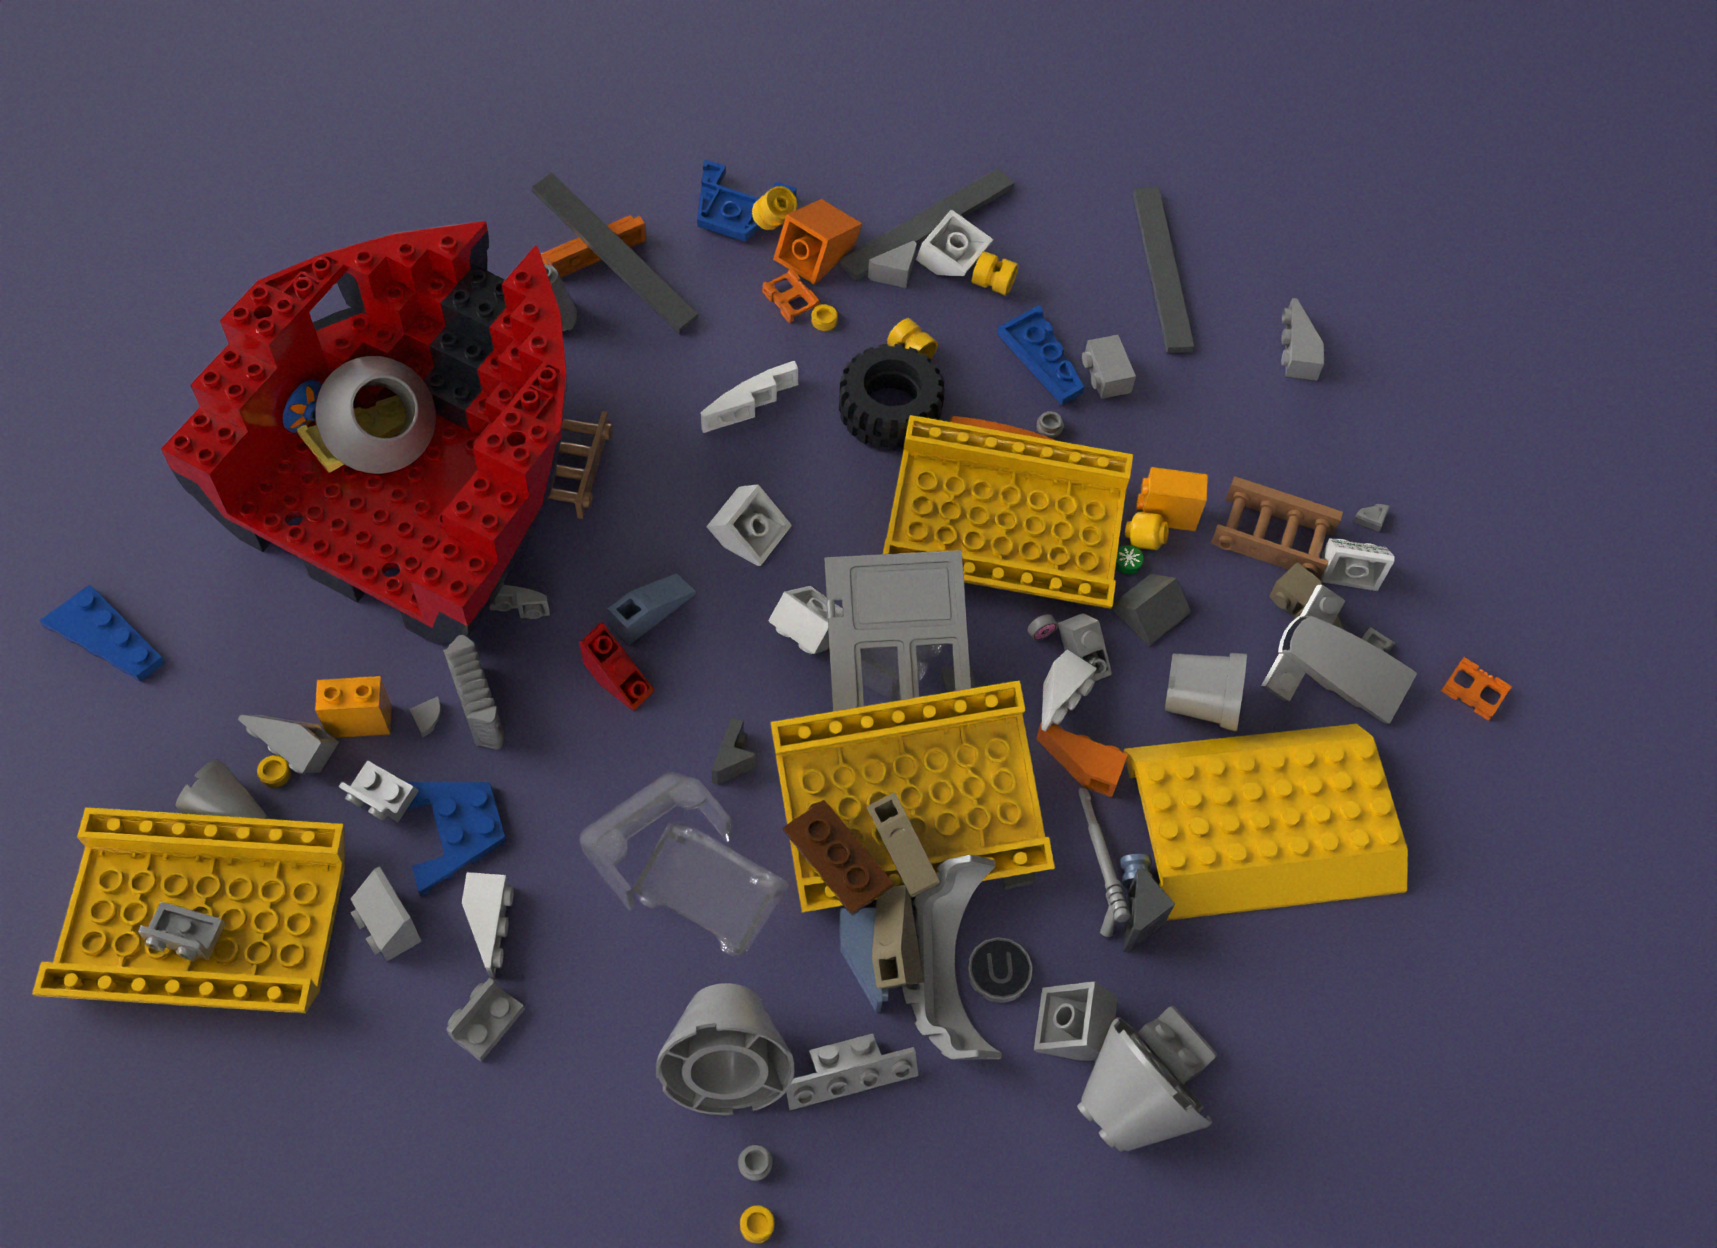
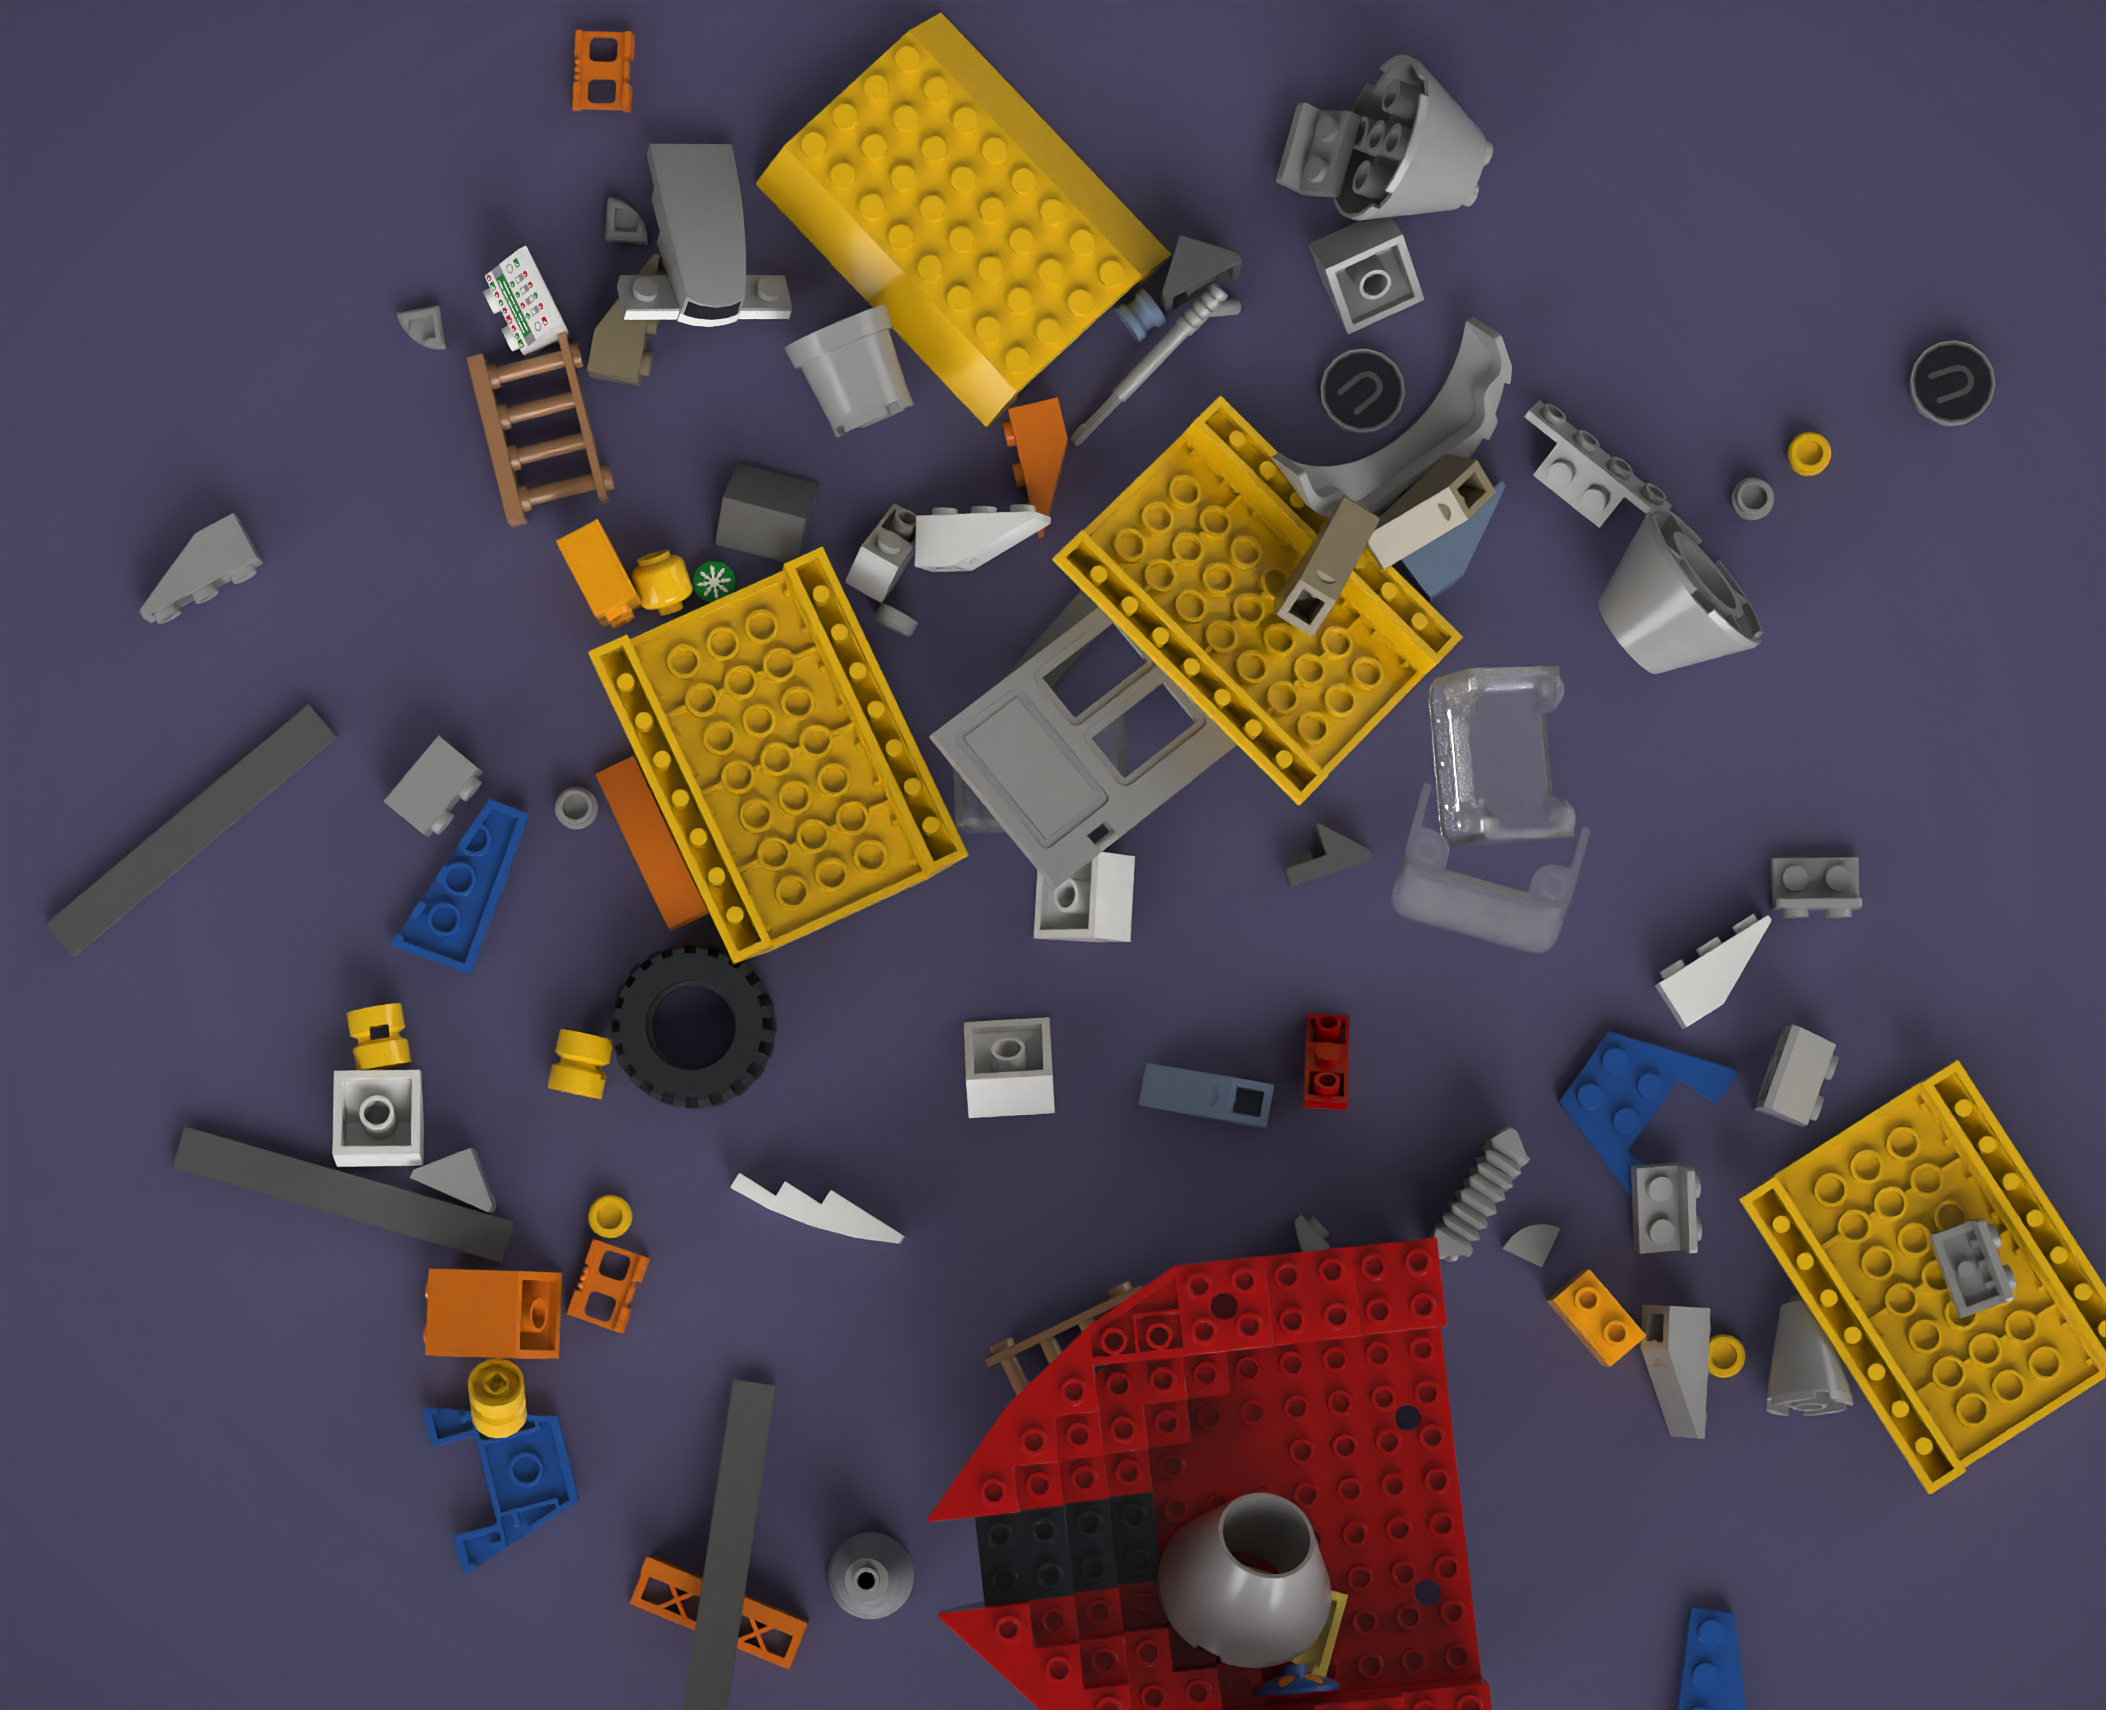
camera: 115 degrees left, 25 degrees up
reddish brown brick [783,800,894,915] -> none

